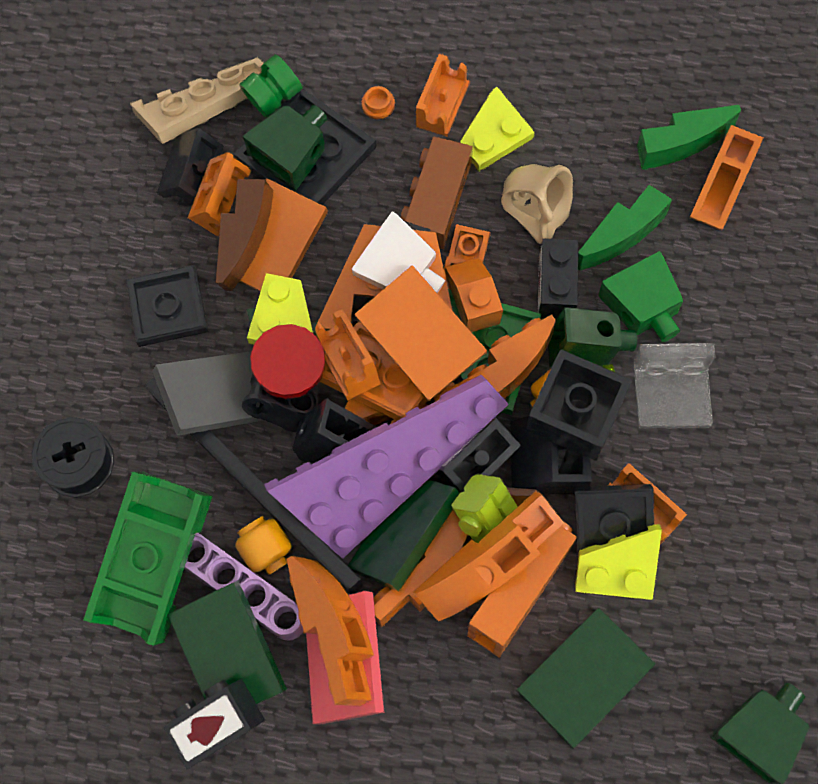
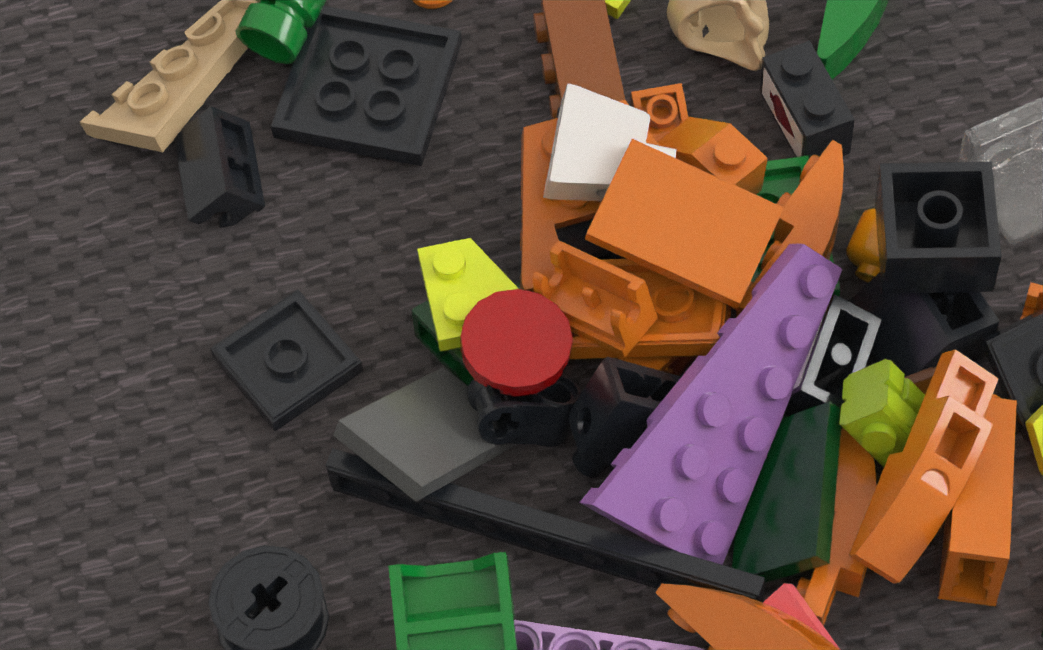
camera: 25 degrees left, 10 degrees down
orange hinge [188,152,251,236] -> none
reddish brown slope [216,179,274,291] -> none
light orange head [235,516,292,575] -> none
orange tile [240,179,328,292] -> none
dark green torso [243,105,327,191] -> none
dark green torso [548,308,637,367] -> none
green torso [598,251,683,342] -> none

